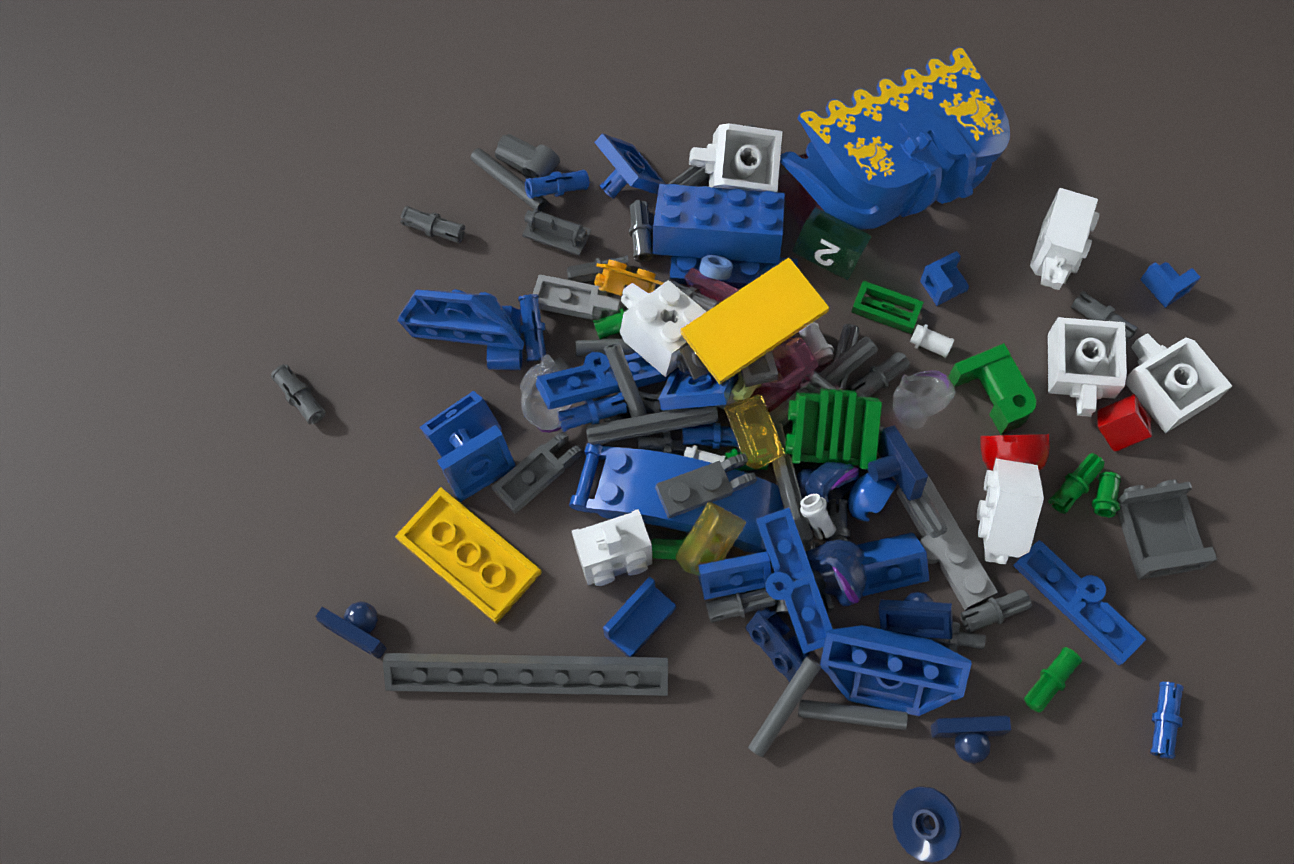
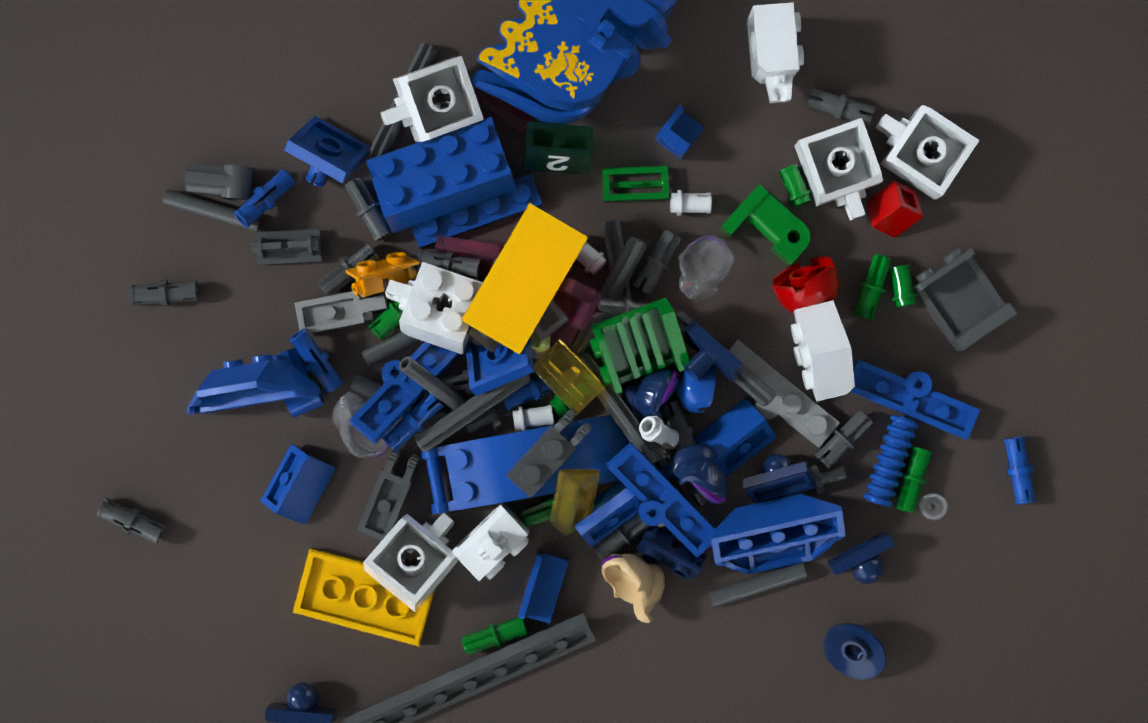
camera: 25 degrees left, 20 degrees up
blue tile [437,425,516,502] -> none
medium blue tile [699,255,733,280] -> none
dark grey piece [748,656,822,757] -> none
blue panel [1140,262,1201,308] -> none
none -> white hinge [363,513,458,612]
none -> green axle [462,617,528,655]
none -> tan hair [601,554,665,623]
none -> green pin [778,164,812,208]
none -> blue piece [863,414,919,507]
none -> clear piece [919,493,948,520]

